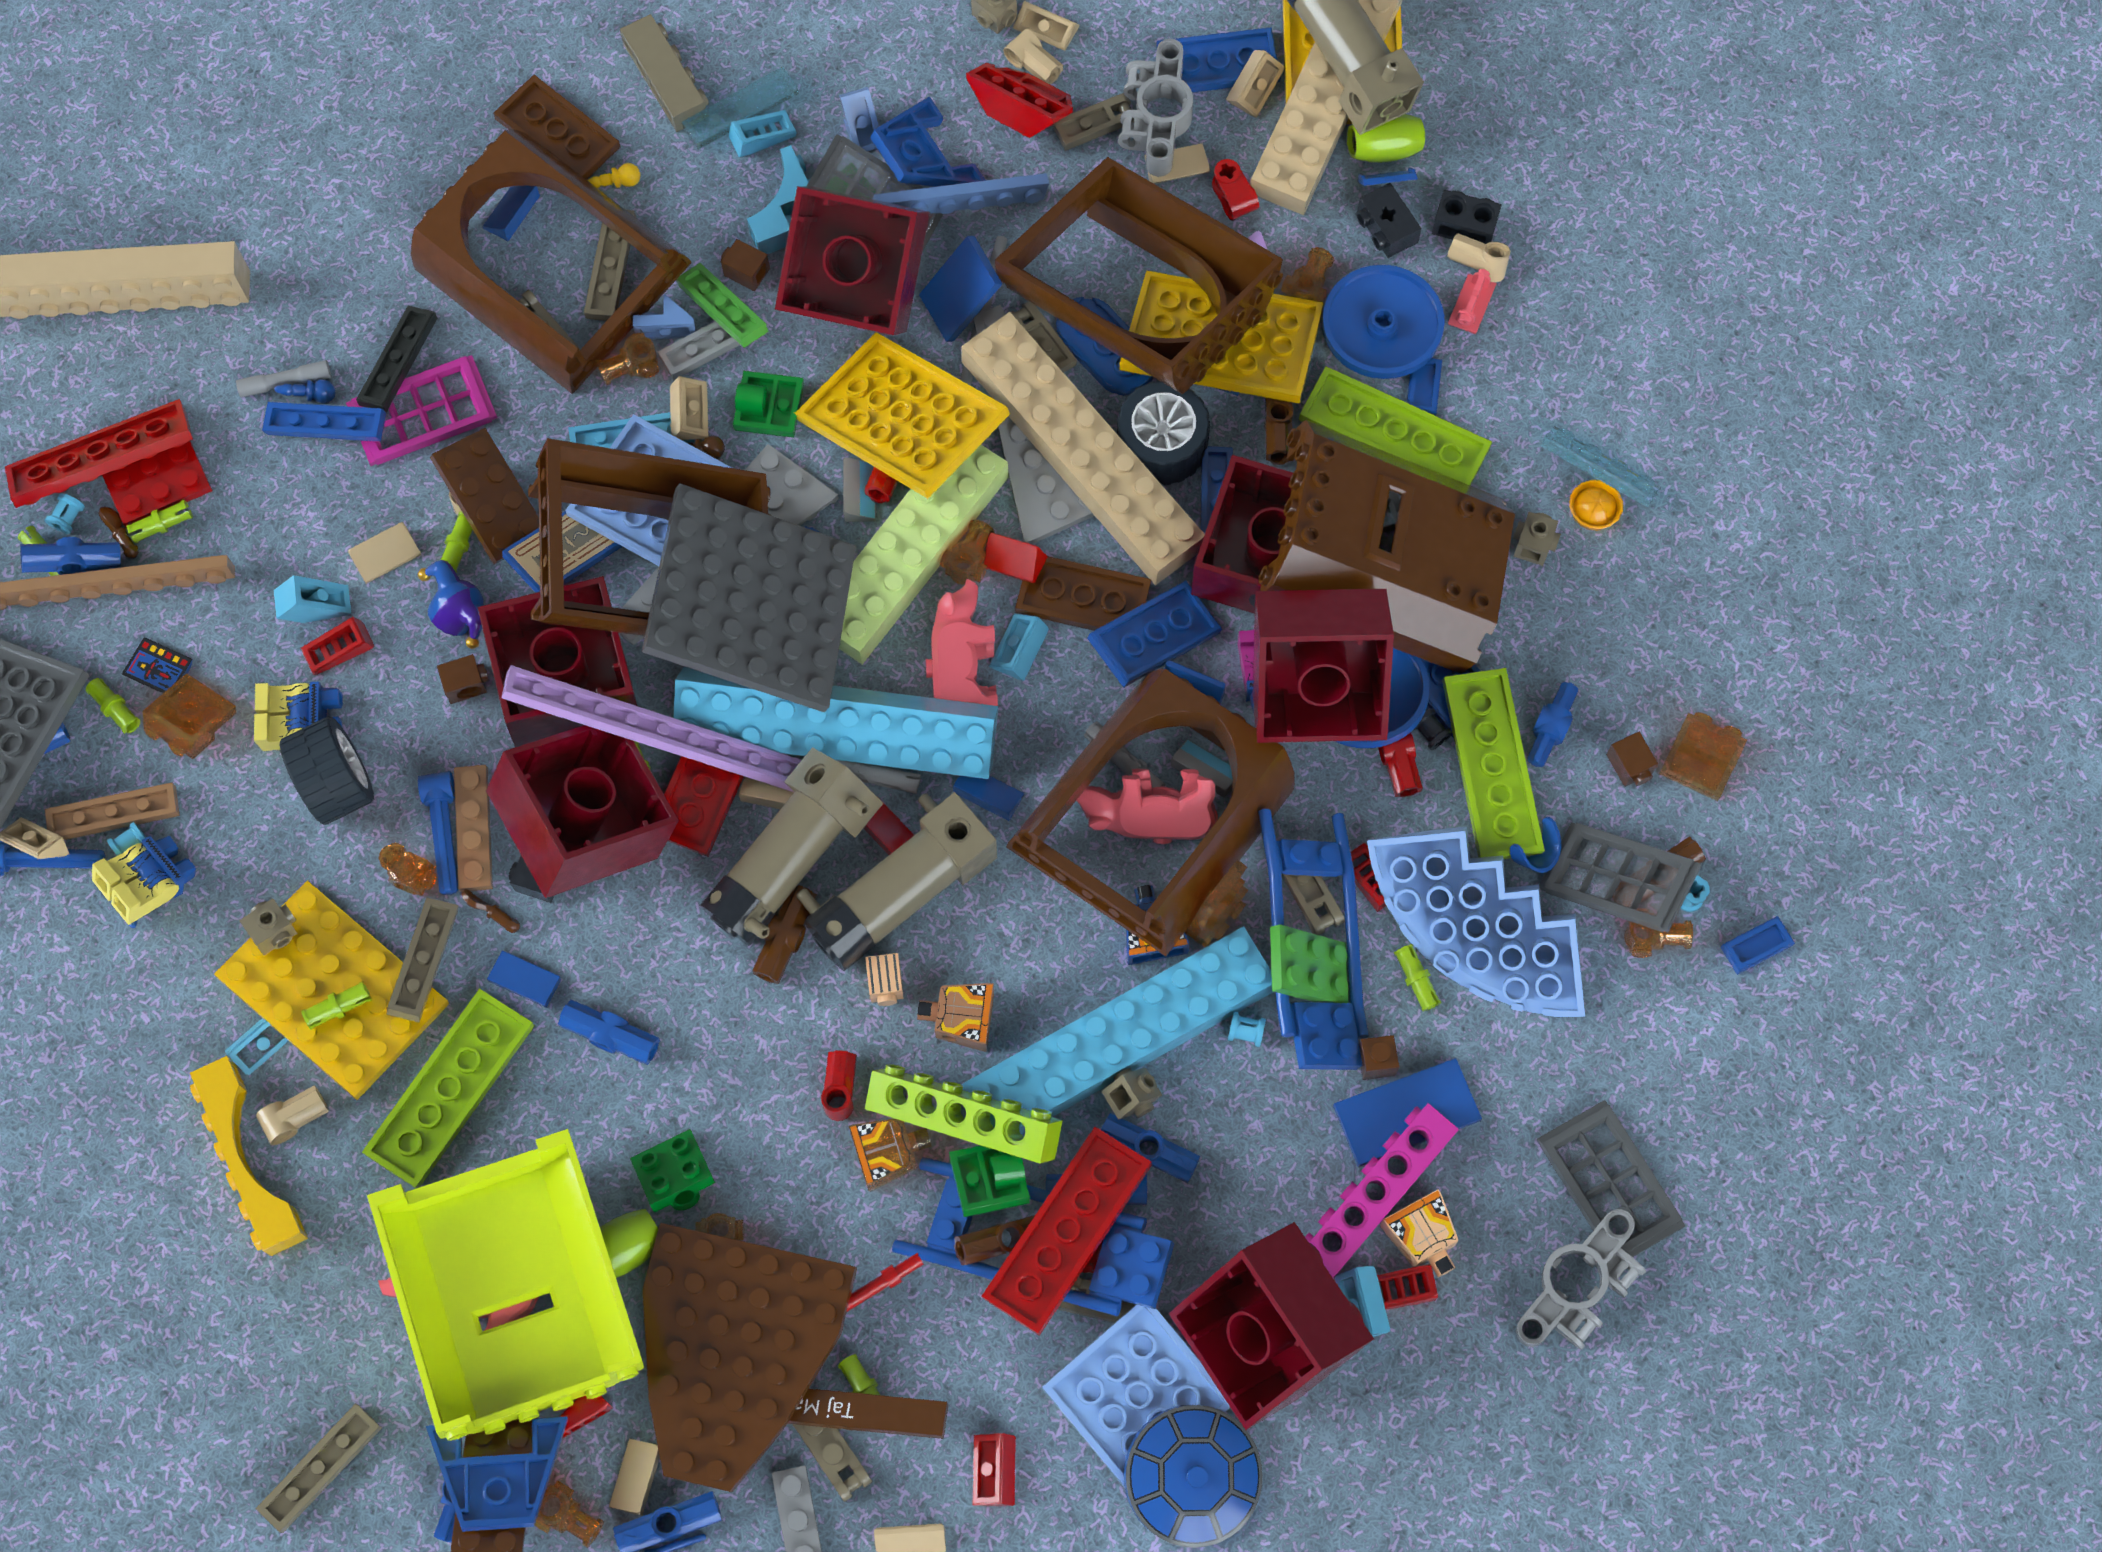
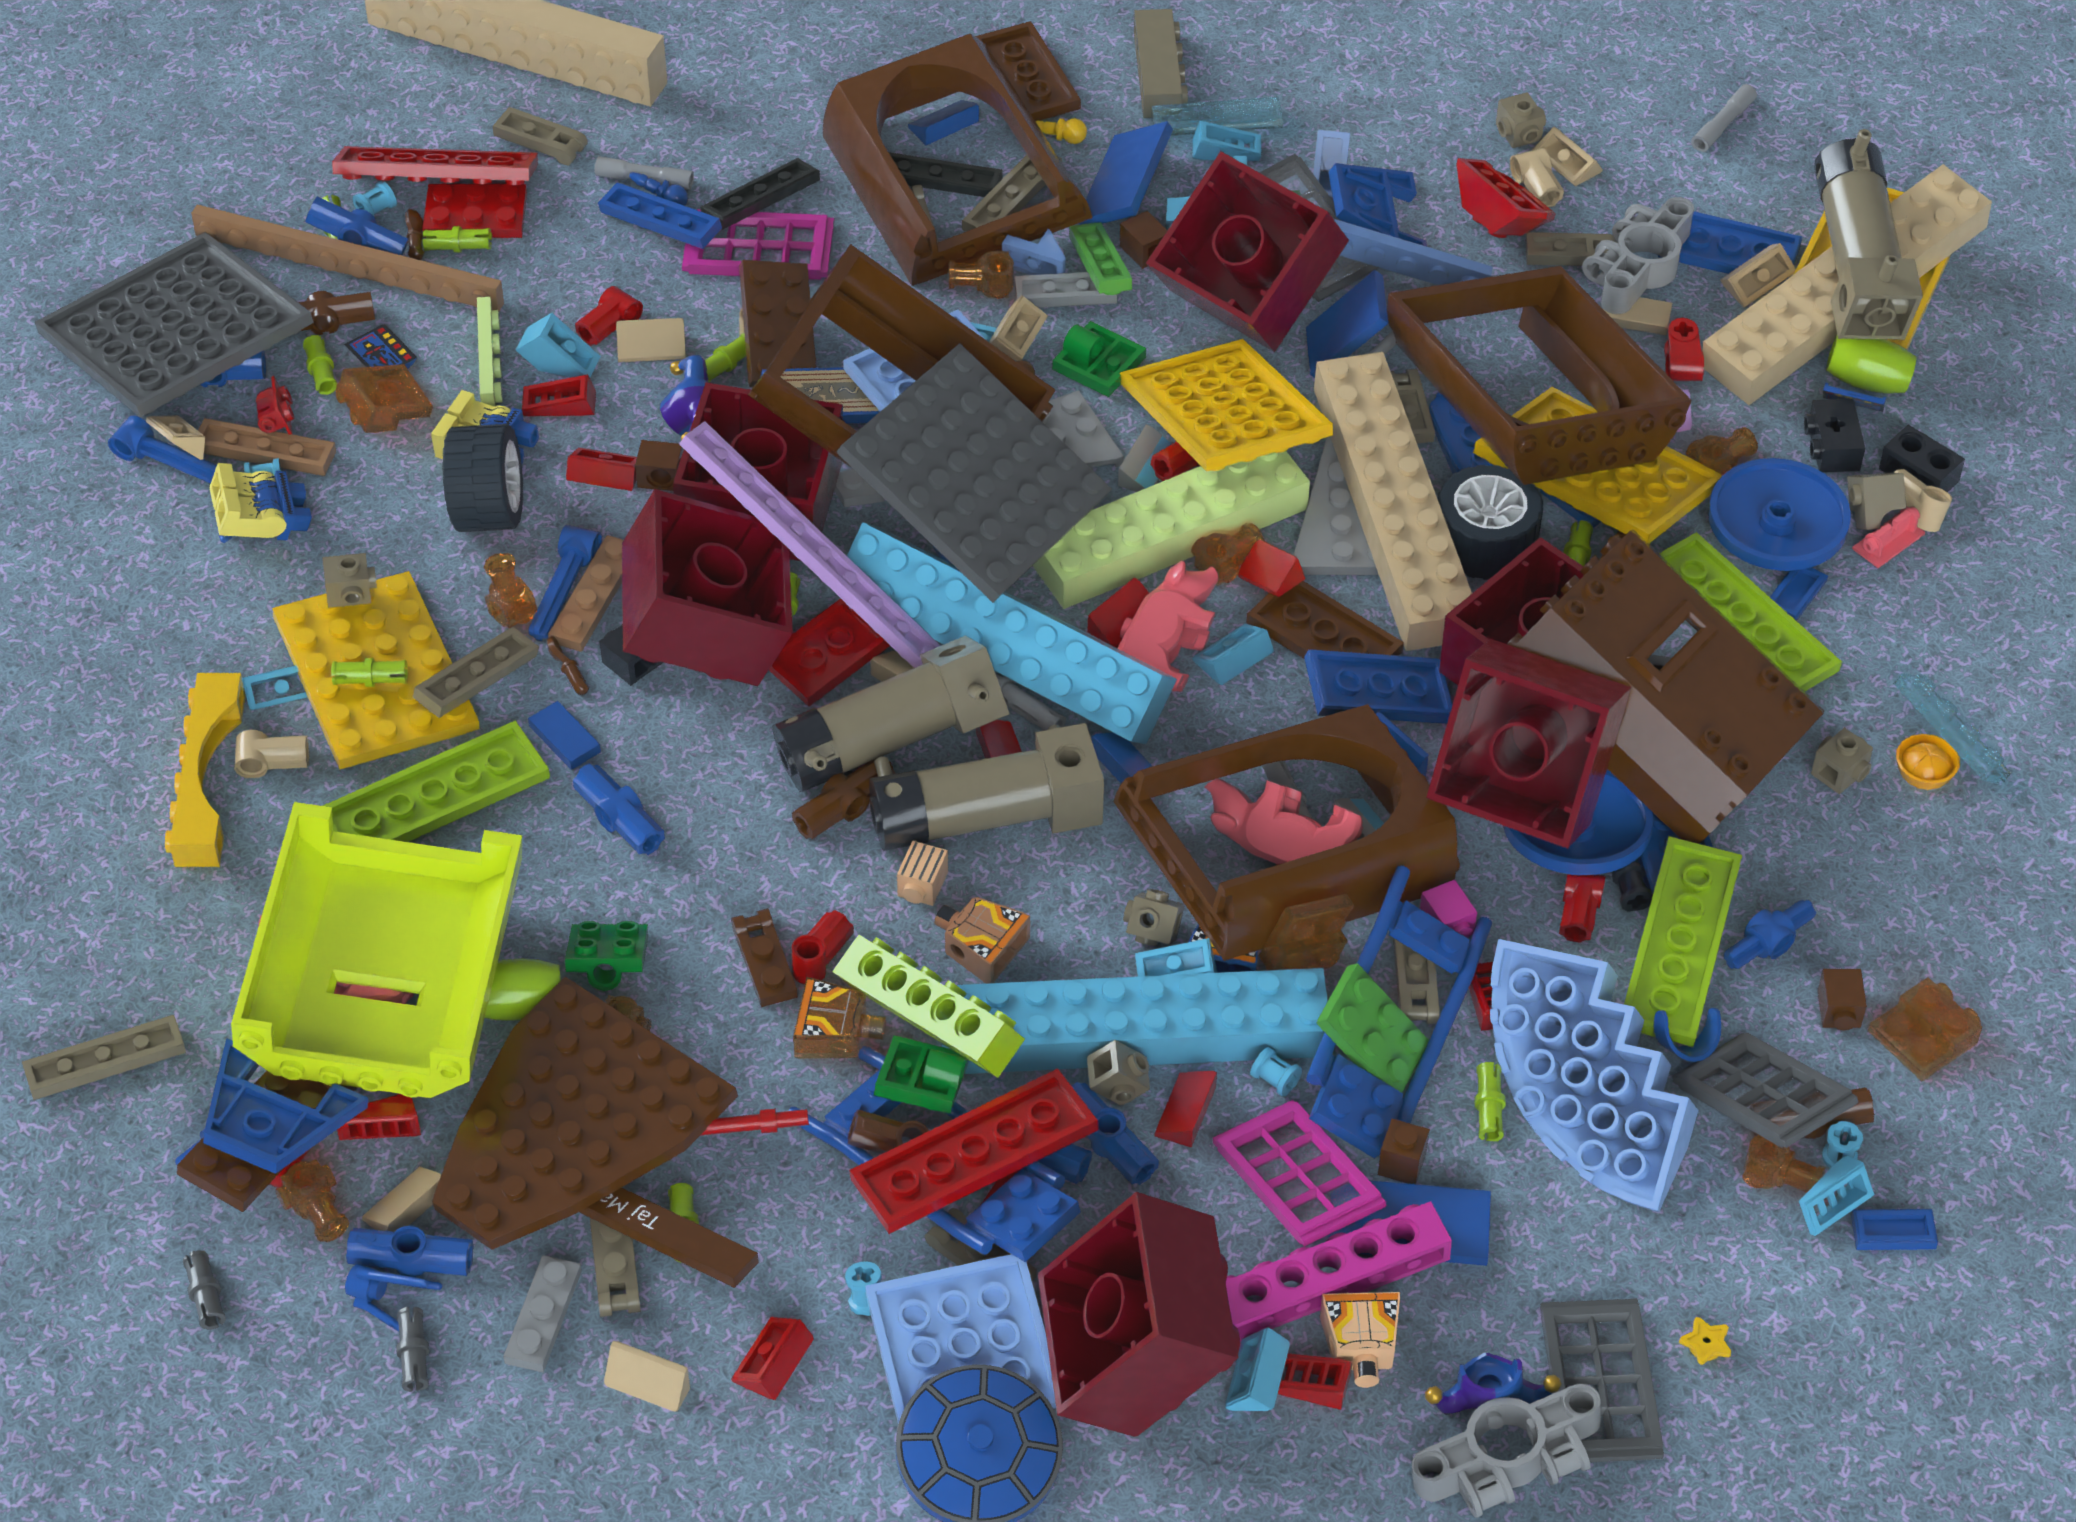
camera: 25 degrees right, 20 degrees down
none -> red hinge [256,376,295,435]
none -> reddish brown piece [298,291,375,335]
none -> yellowish green plate [477,297,503,406]
none -> dark tan plate [493,107,588,166]
none -> red slope [566,447,637,491]
none -> red piece [575,286,643,346]
none -> reddish brown plate [731,908,798,1007]
none -> medium azure bush [845,1261,882,1316]
none -> pearl dark grey tile [888,152,1003,197]
none -> blue tile [1079,121,1173,225]
none -> red slope [1087,578,1149,648]
none -> dark tan brick [1123,889,1185,946]
none -> medium azure slope [1135,938,1217,976]
none -> red slope [1154,1071,1217,1148]
none -> dark pink piece [1213,1100,1386,1247]
none -> dark pink brick [1420,880,1477,938]
none -> piece [1425,1353,1561,1415]
none -> lime pin [1563,520,1593,566]
none -> yellow plate [1679,1317,1731,1365]
none -> medium azure slope [1799,1155,1874,1236]
none -> dark tan brick [1847,473,1906,530]

